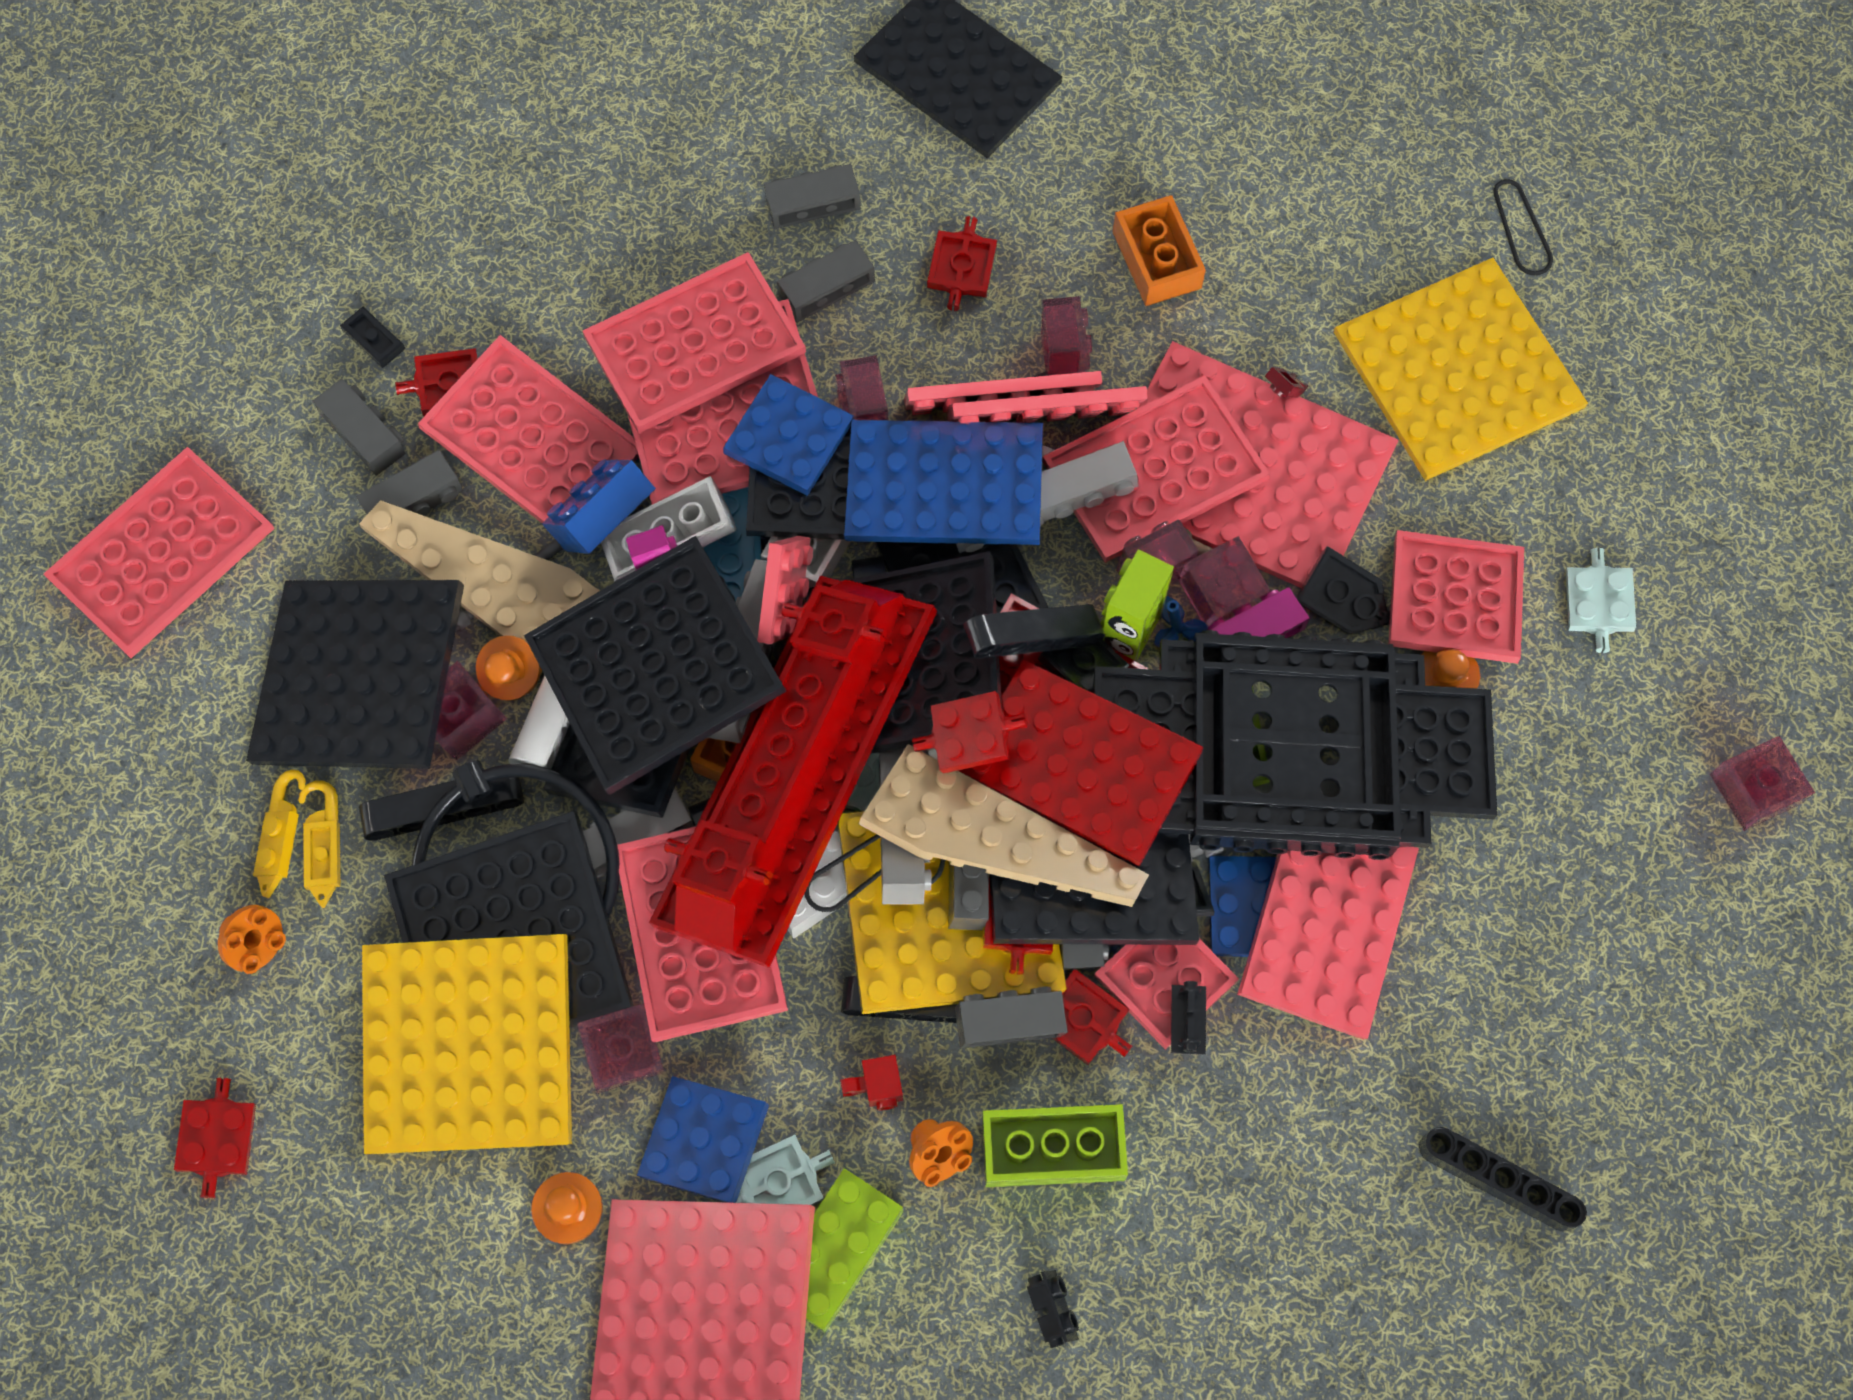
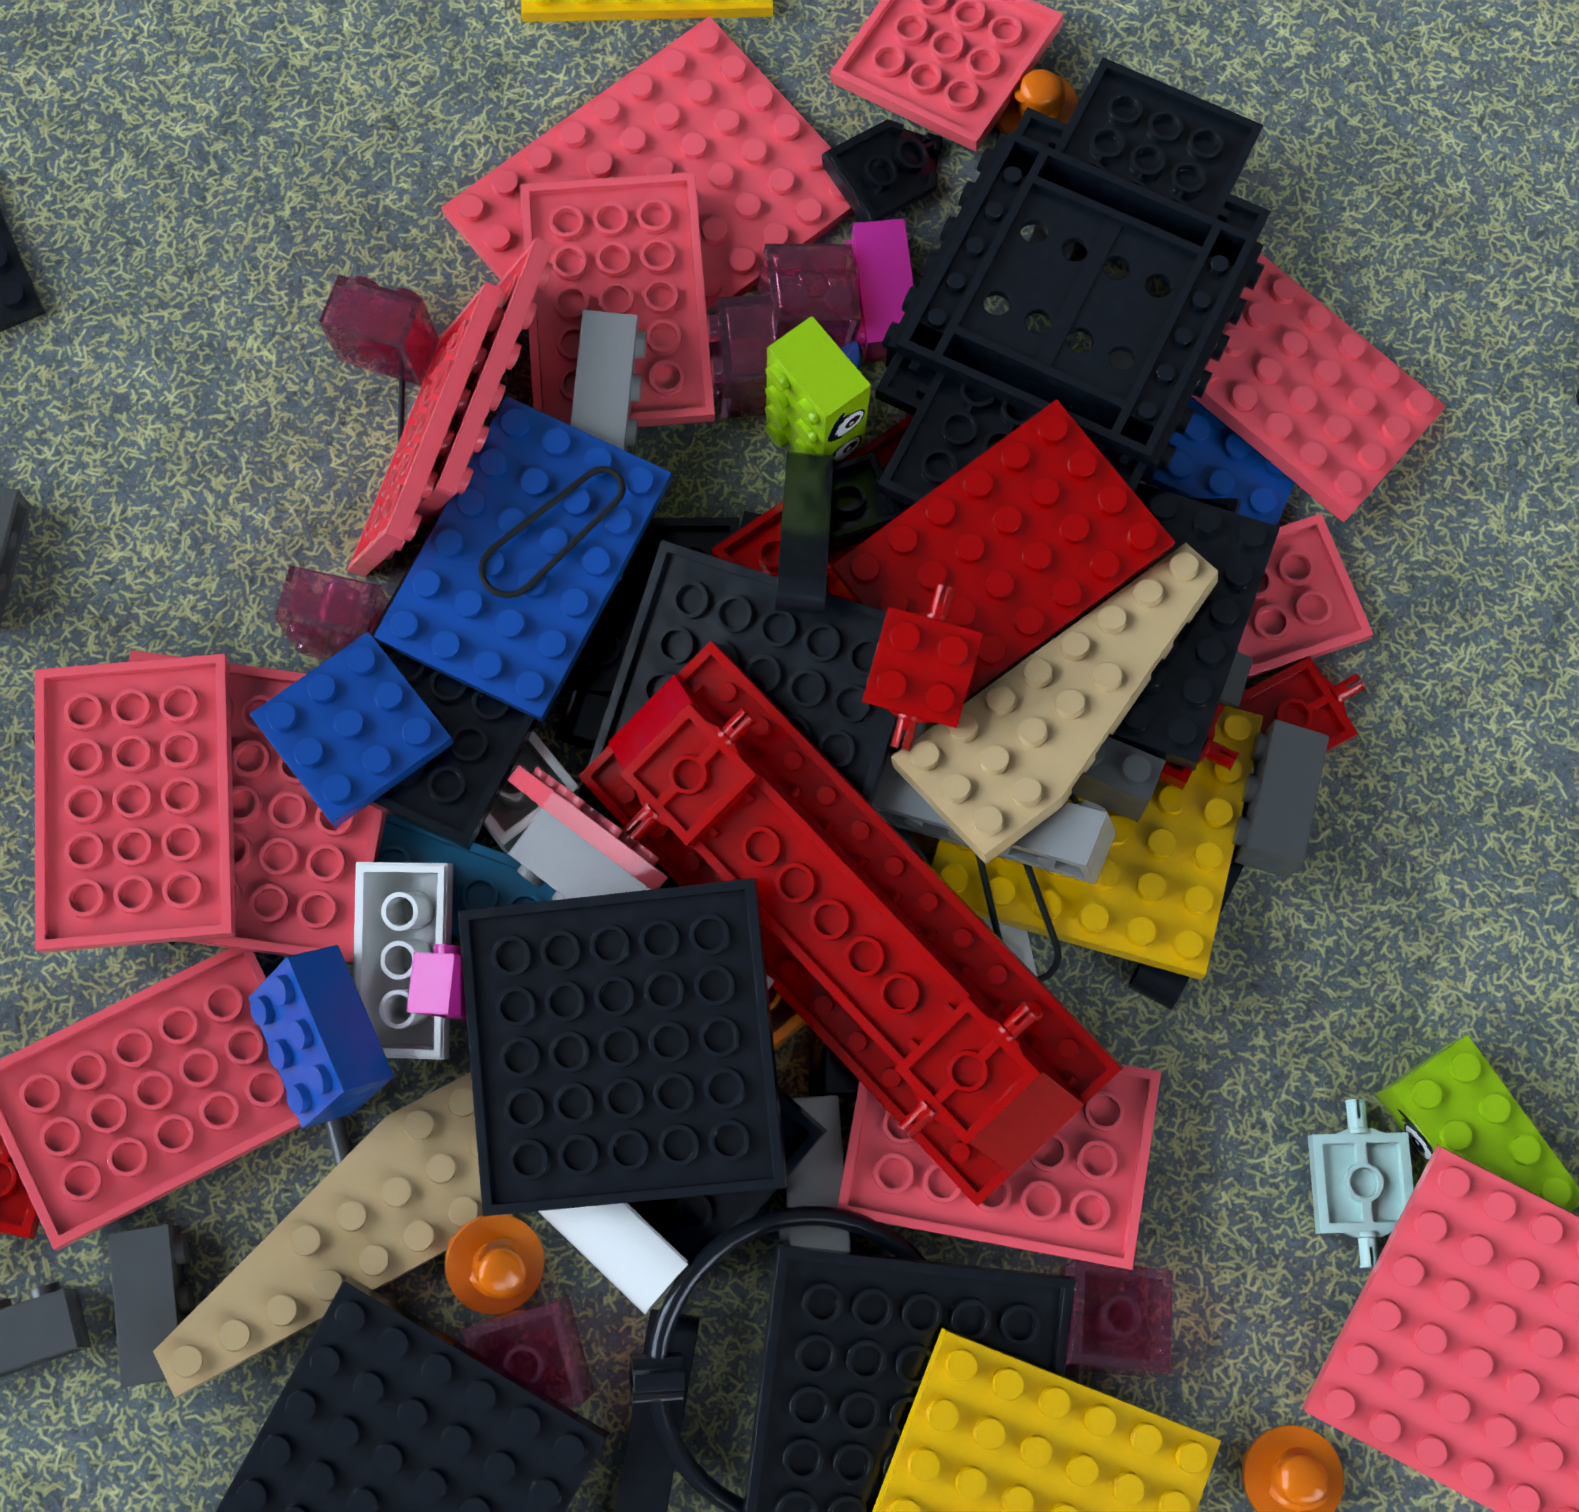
camera: 70 degrees left, 5 degrees up
blue plate [637,1076,769,1203] -> none
dark grey brick [777,240,875,323] -> none
red brick [840,1054,903,1111] -> none
orange plate [909,1119,973,1187] -> none
red plate [927,216,997,311] -> none
lime brick [982,1104,1128,1187] -> none
orange brick [1113,195,1206,306] -> none
black hinge [1171,981,1206,1055] -> none
dark red plate [1264,367,1309,398] -> none
none -> black piece [478,466,626,599]

